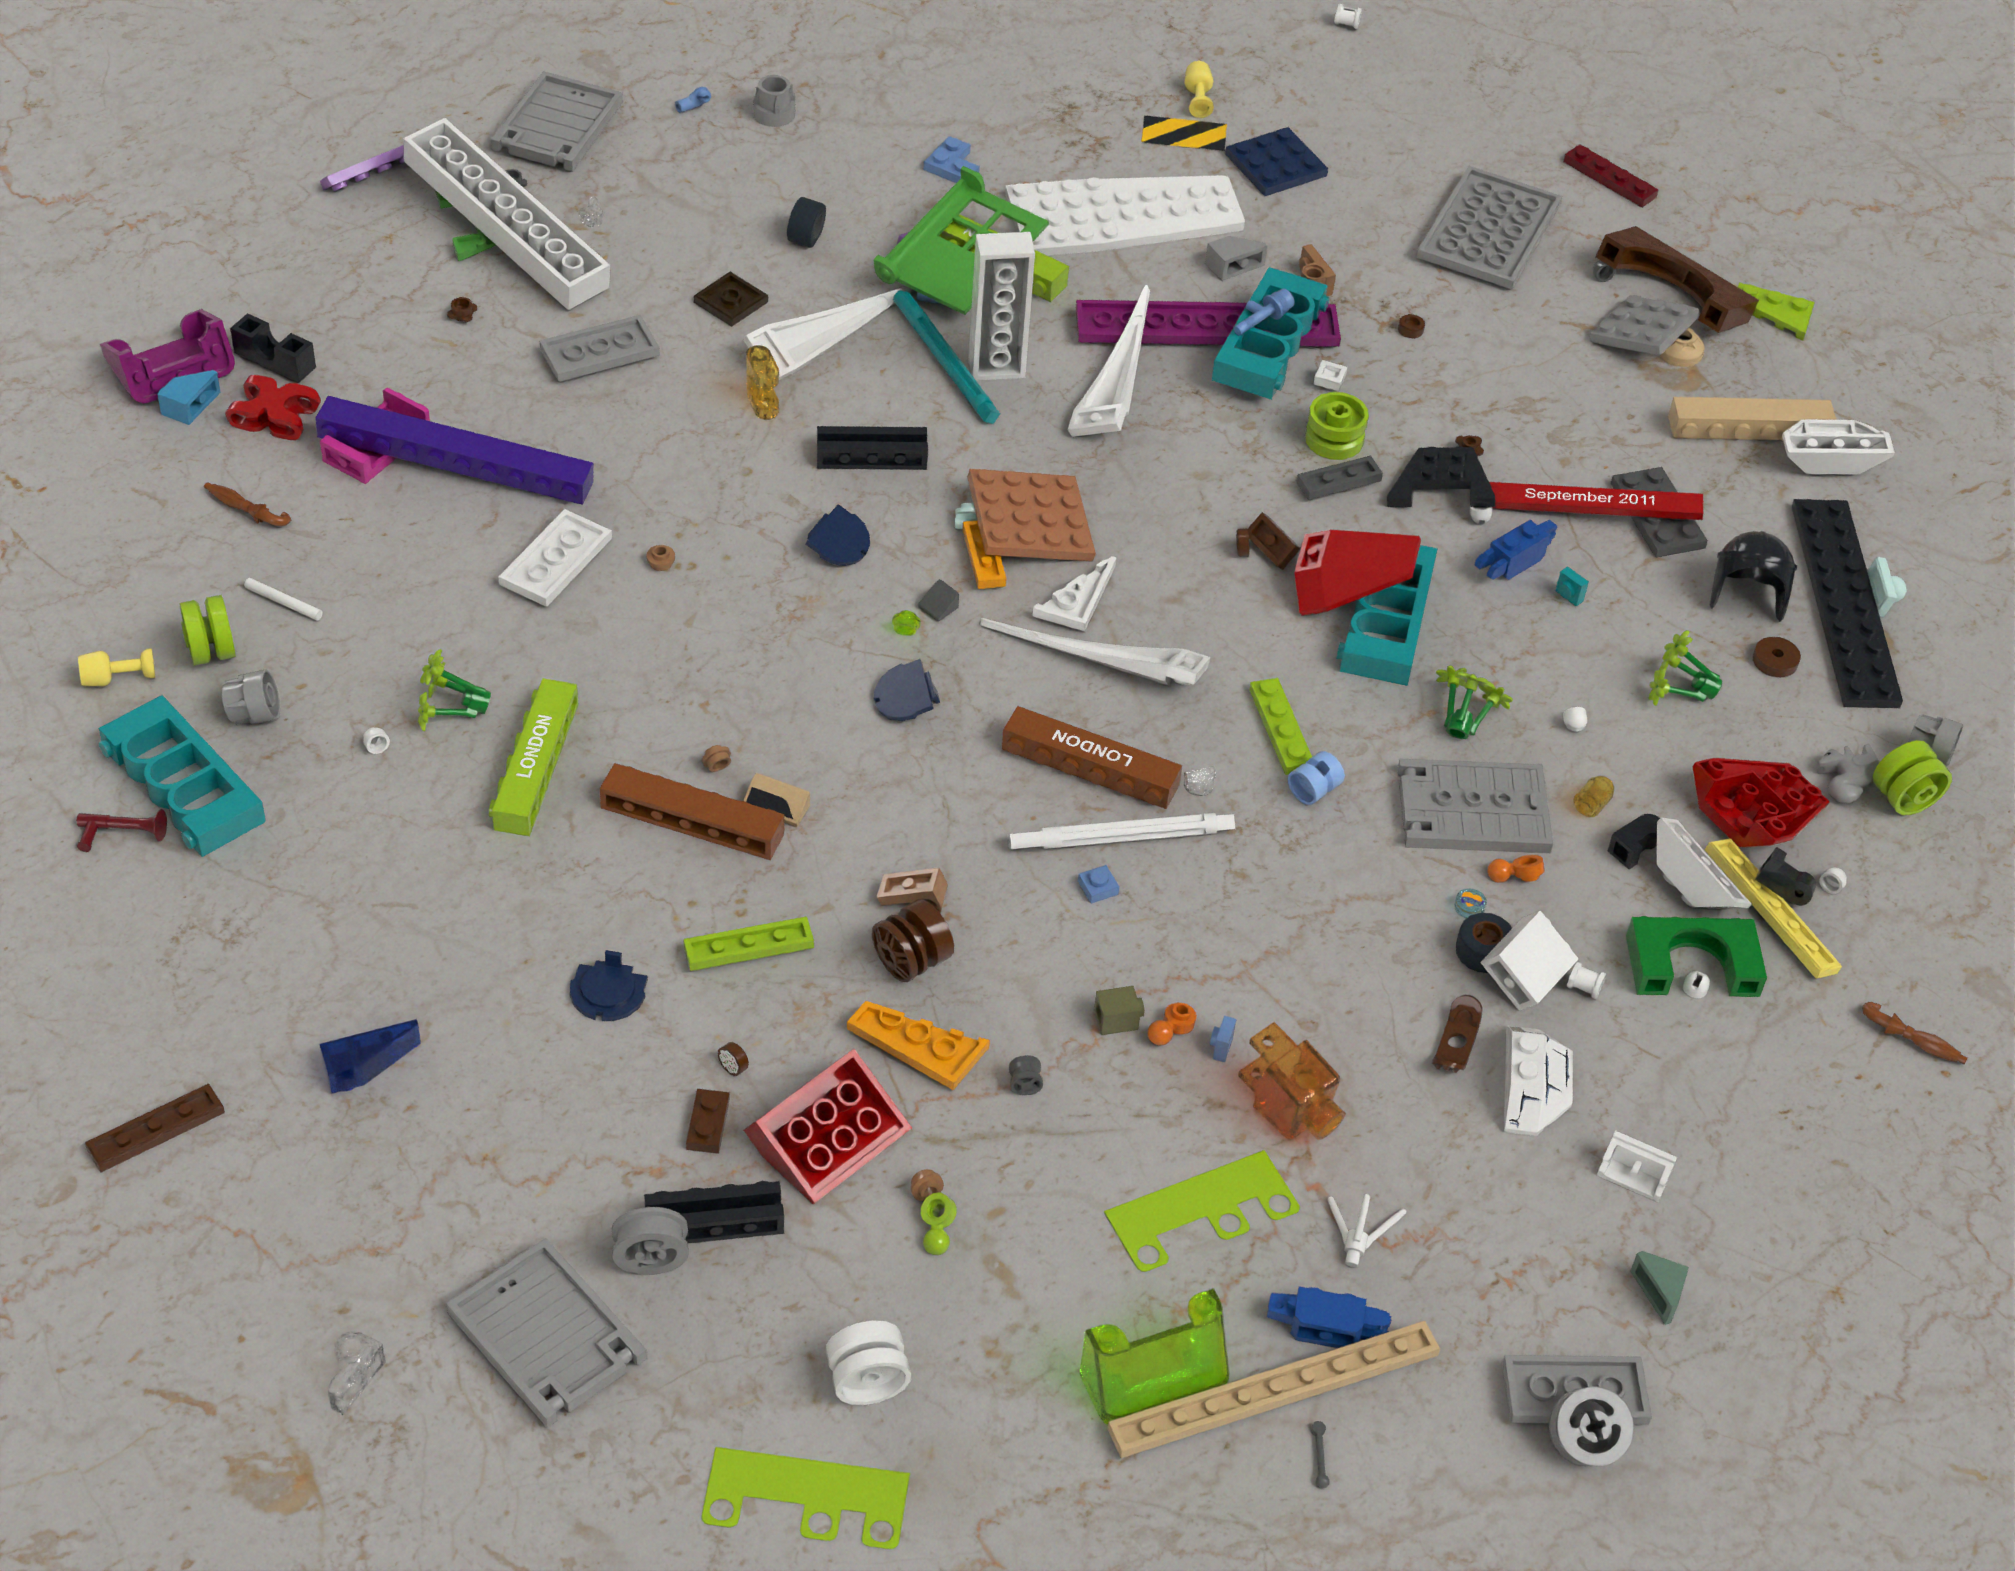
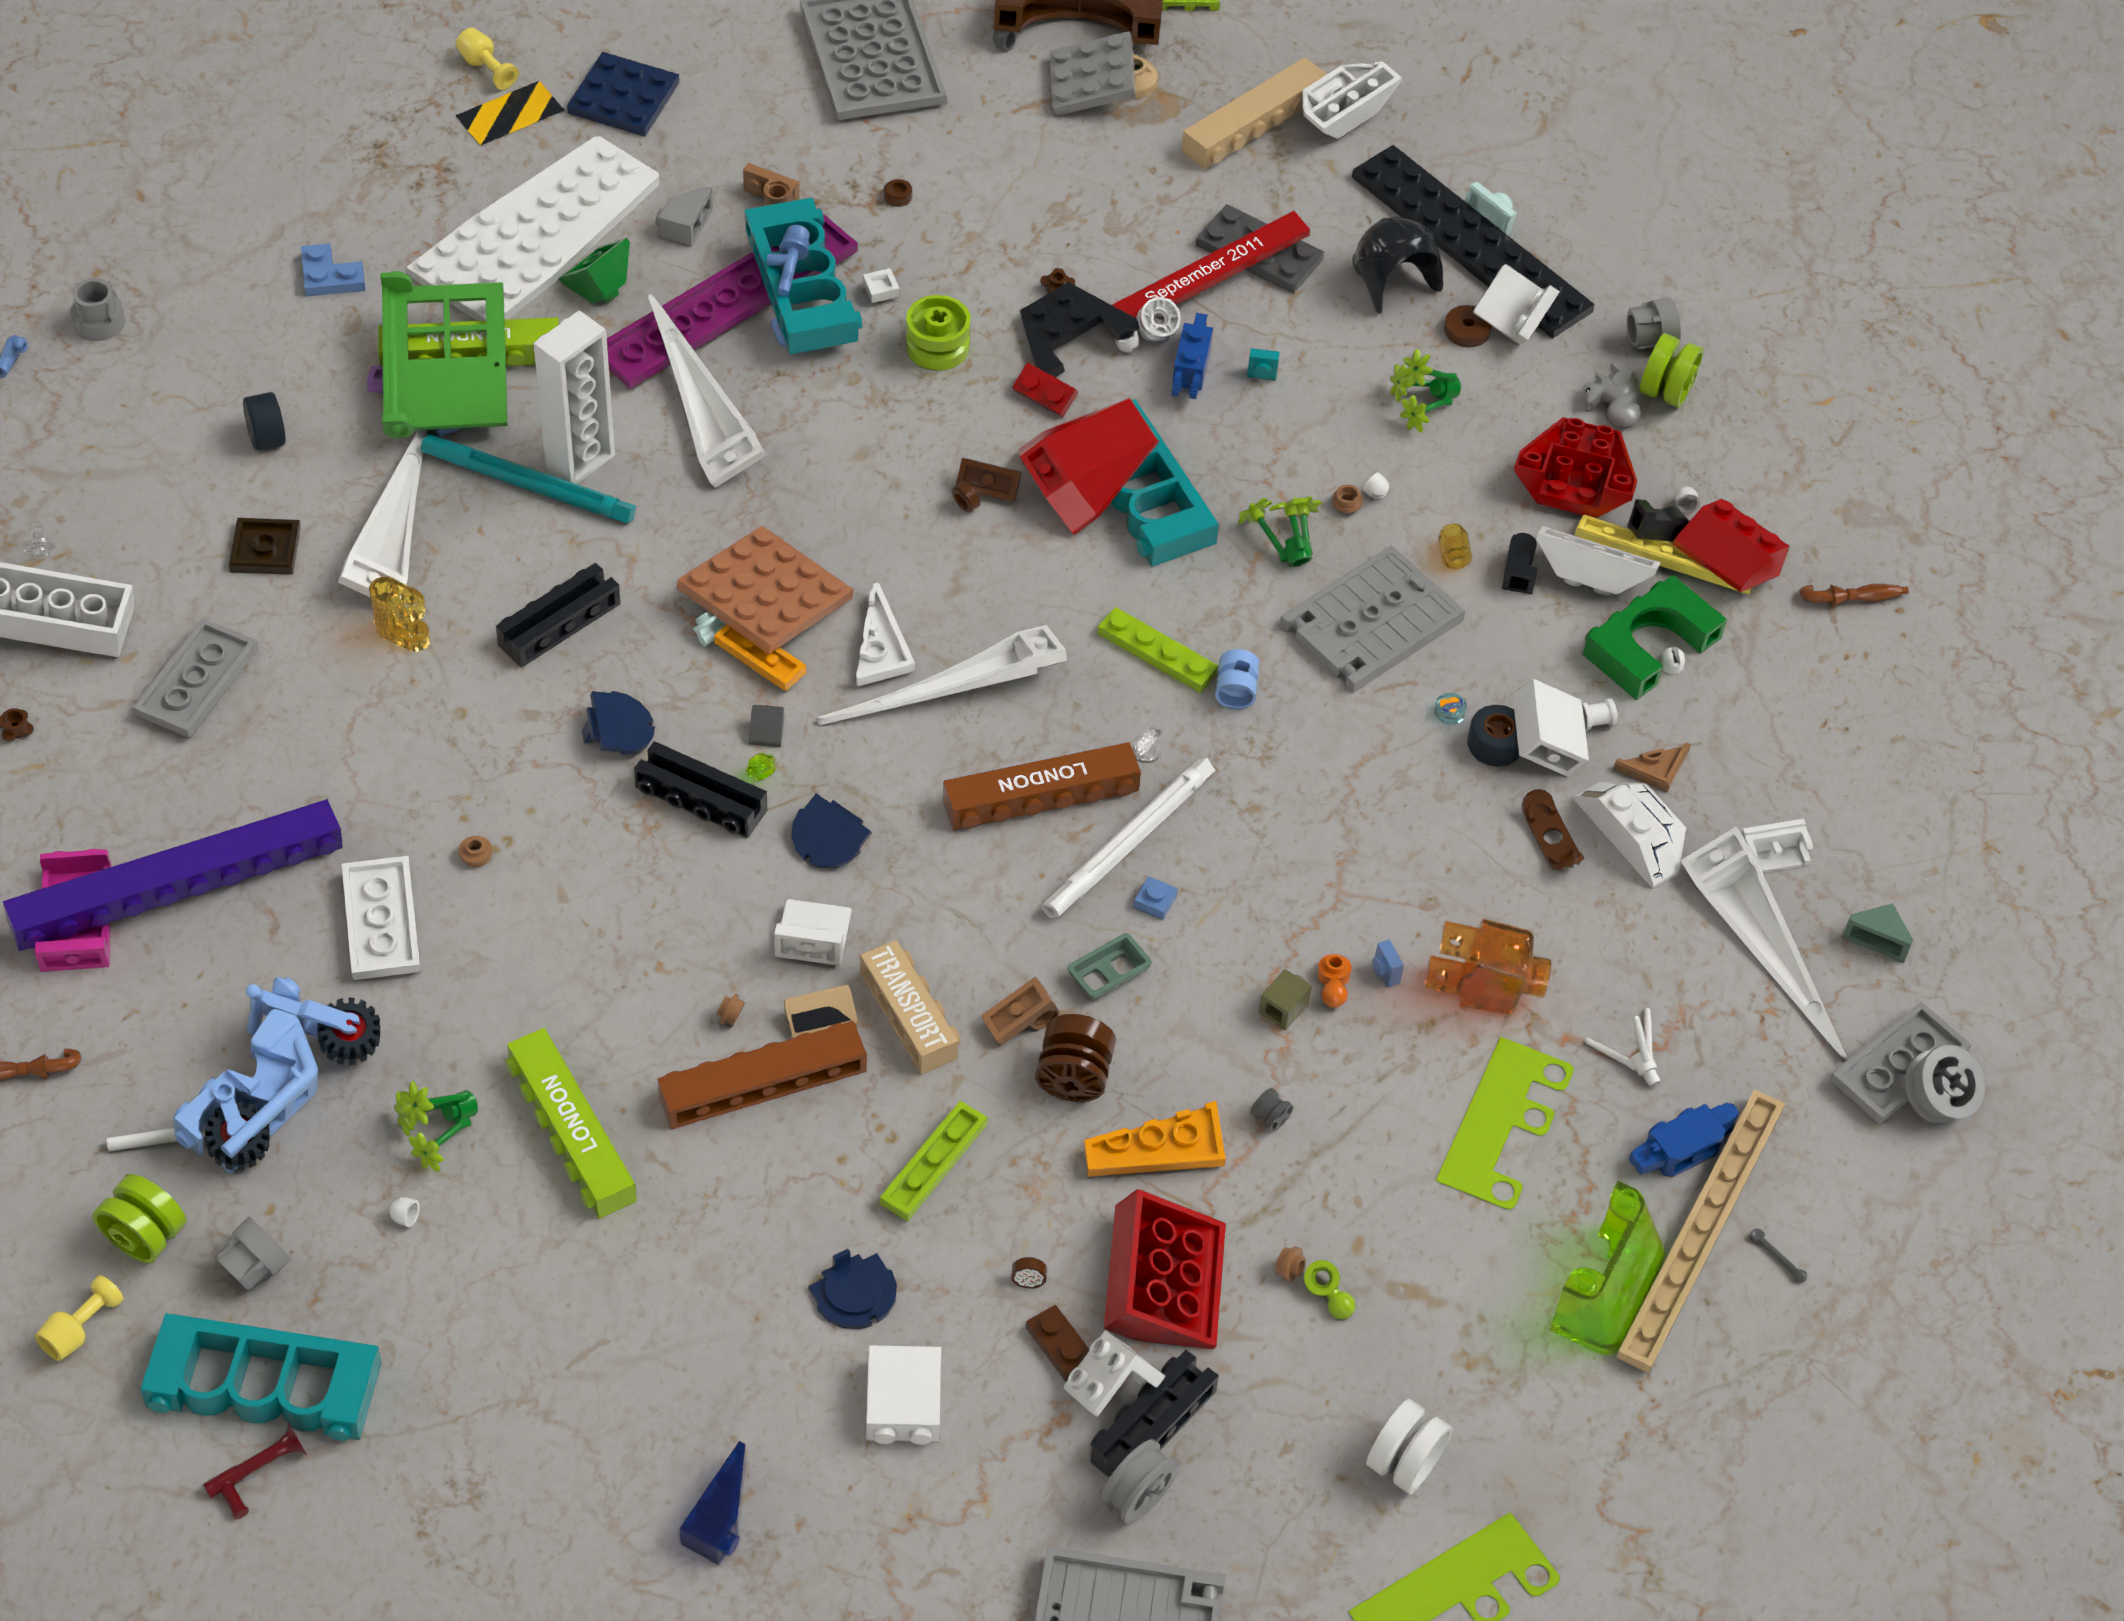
camera: 40 degrees left, 5 degrees up
dark grey plate [1296,455,1383,500] -> none
orange plate [1487,855,1545,883] -> none
none -> light blue piece [174,977,381,1174]
none -> green slope [558,237,630,303]
none -> black brick [634,741,768,838]
none -> white bracket [774,899,852,966]
none -> tan brick [860,940,961,1075]
none -> white brick [866,1345,941,1445]
none -> red plate [1012,362,1079,417]
none -> white bracket [1063,1330,1166,1416]
none -> sand green piece [1068,933,1152,1001]
none -> white wheel [1136,297,1181,343]
none -> medium nougat plate [1332,485,1363,513]
none -> white bracket [1473,265,1559,345]
none -> medium nougat tile [1613,742,1691,792]
none -> red slope [1673,499,1790,593]
none -> white plate [1680,826,1847,1060]

